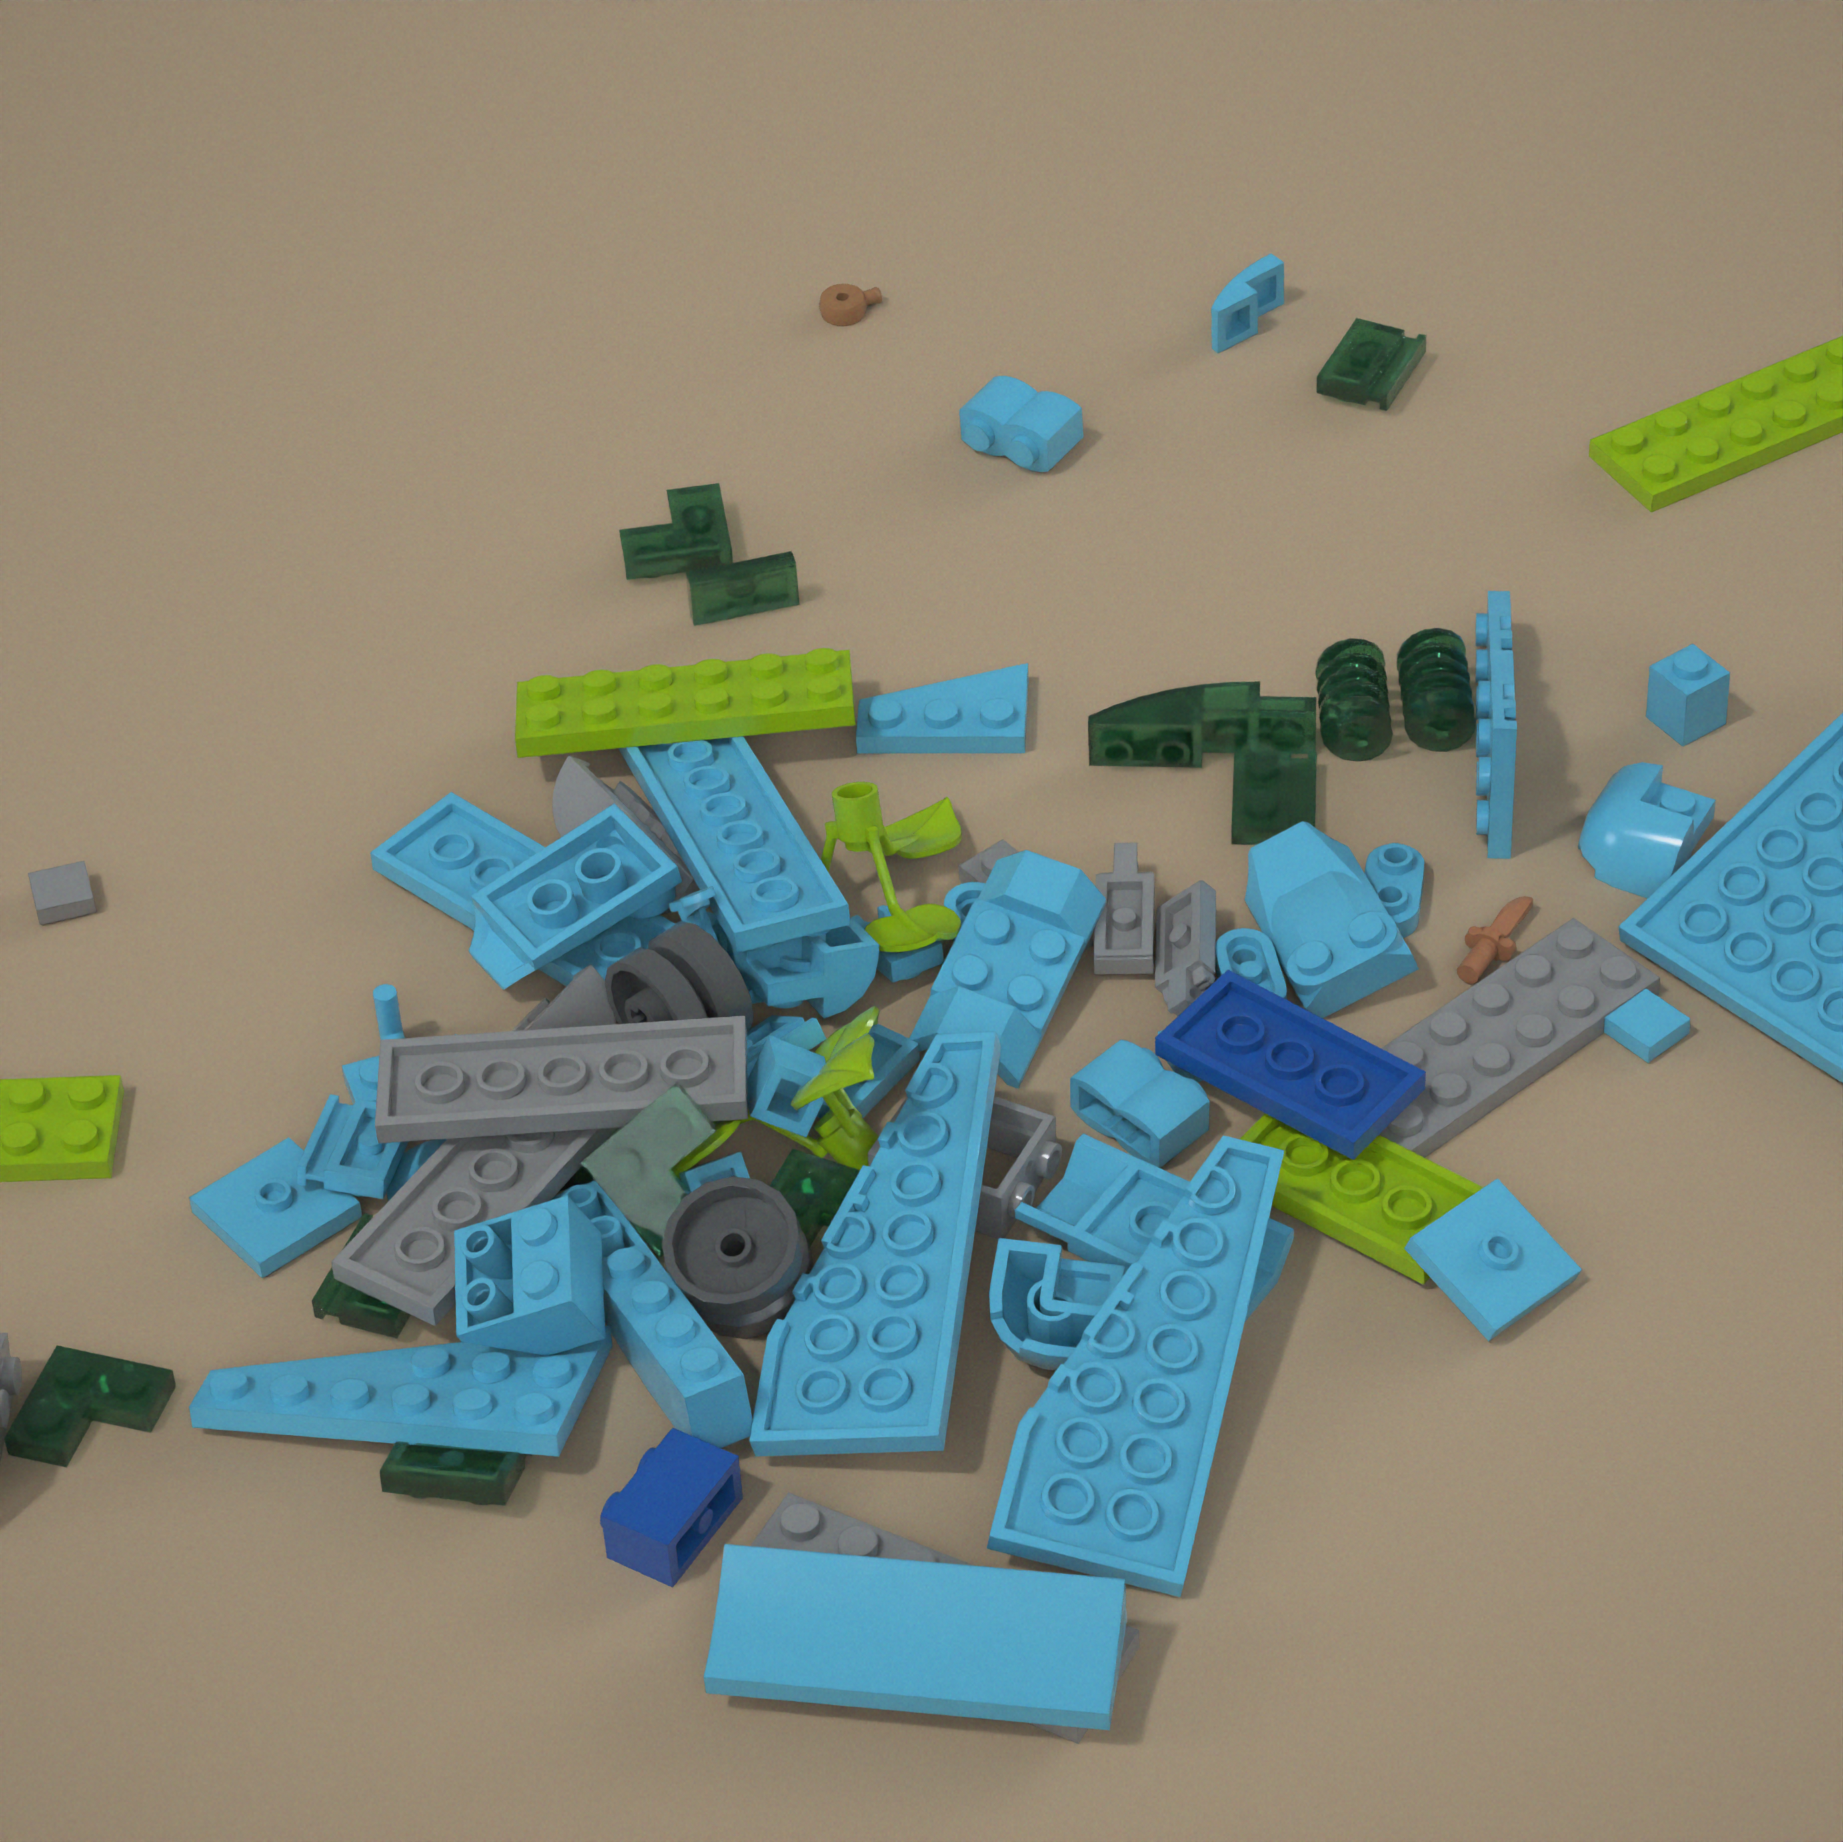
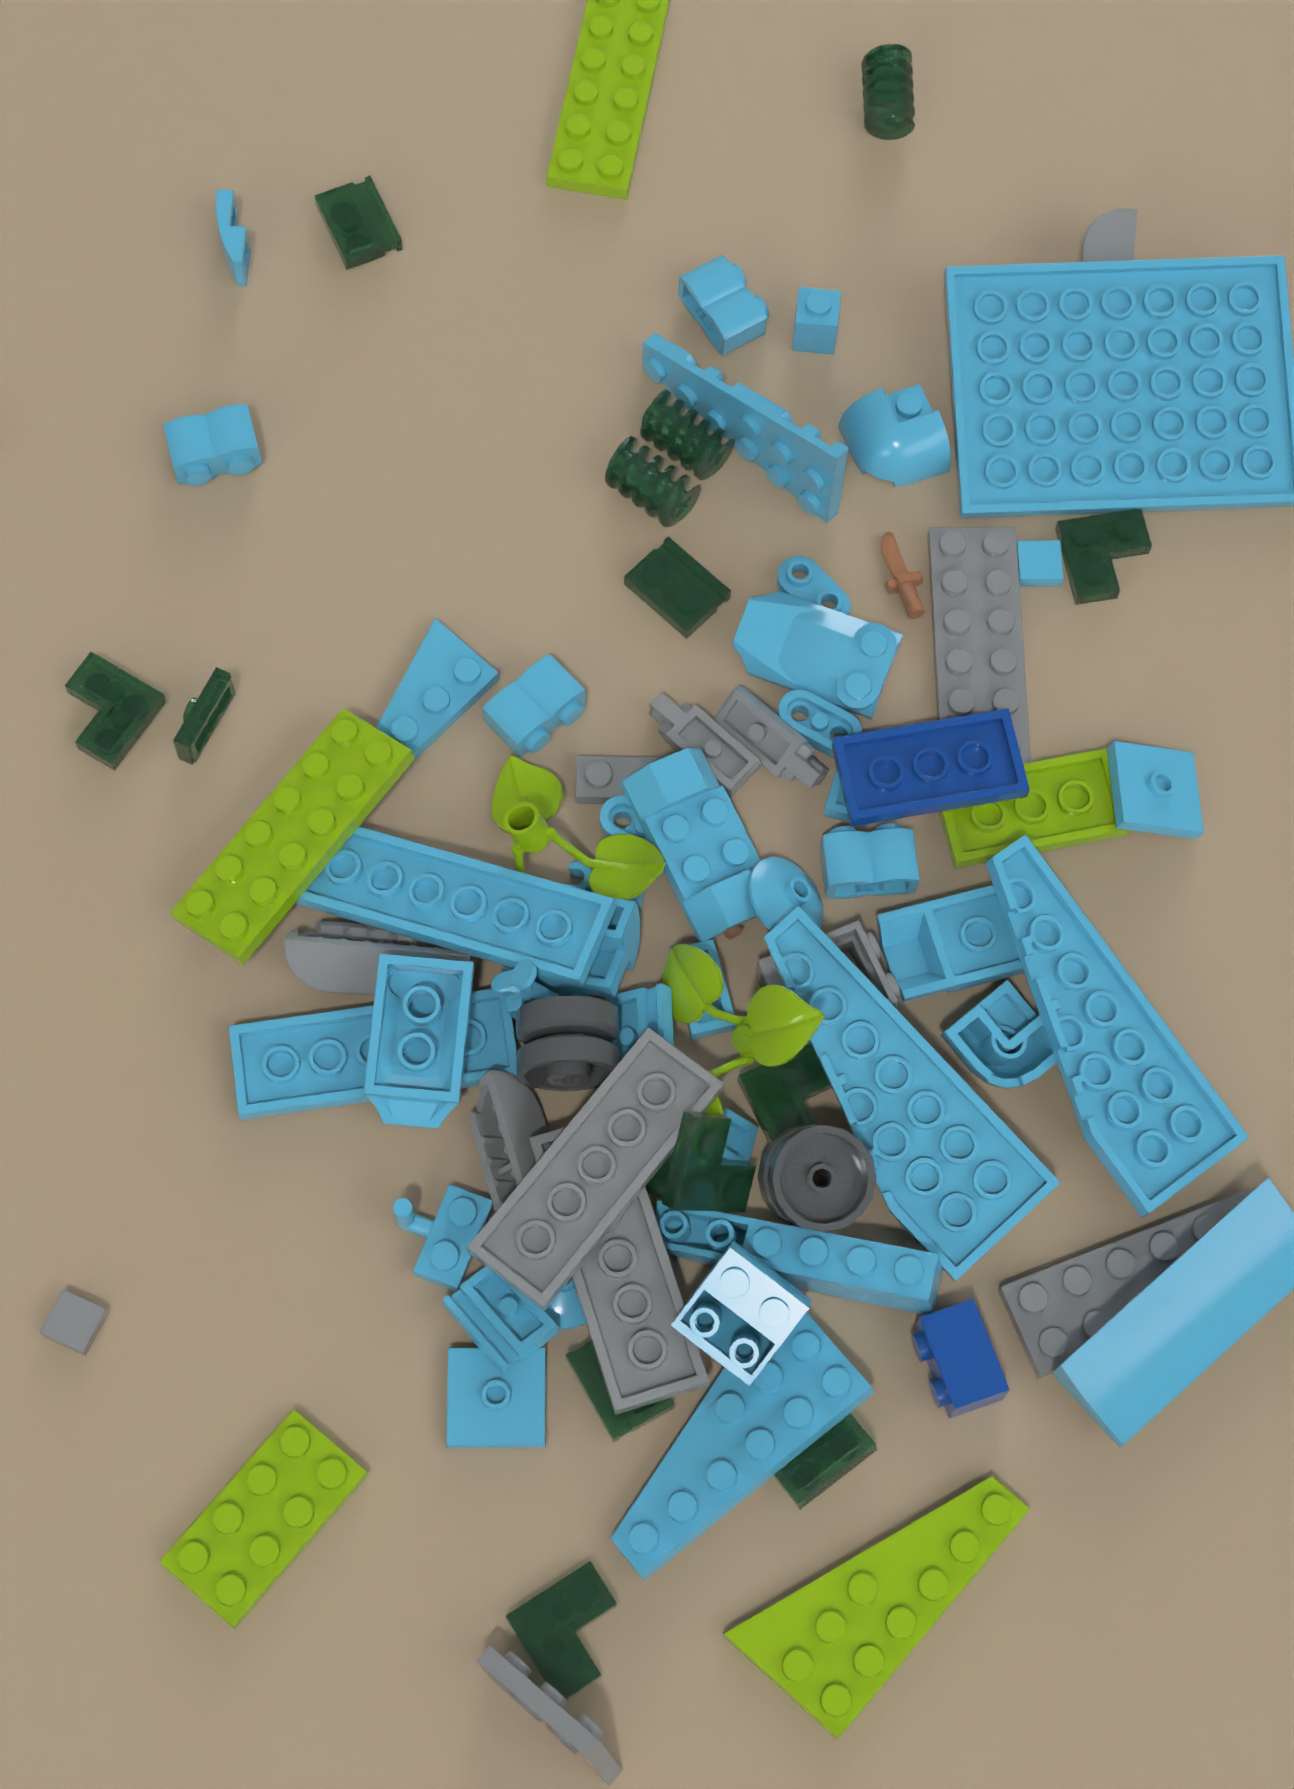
camera: 55 degrees left, 25 degrees up
medium azure brick [748,1035,826,1137] -> none
clear green slope [1088,681,1317,768] -> none
none -> medium azure brick [482,654,586,757]
none -> medium azure brick [678,255,769,356]
none -> lime wing [723,1476,1030,1740]
none -> medium azure dish [748,857,824,931]
none -> clear green plate [1055,509,1152,605]

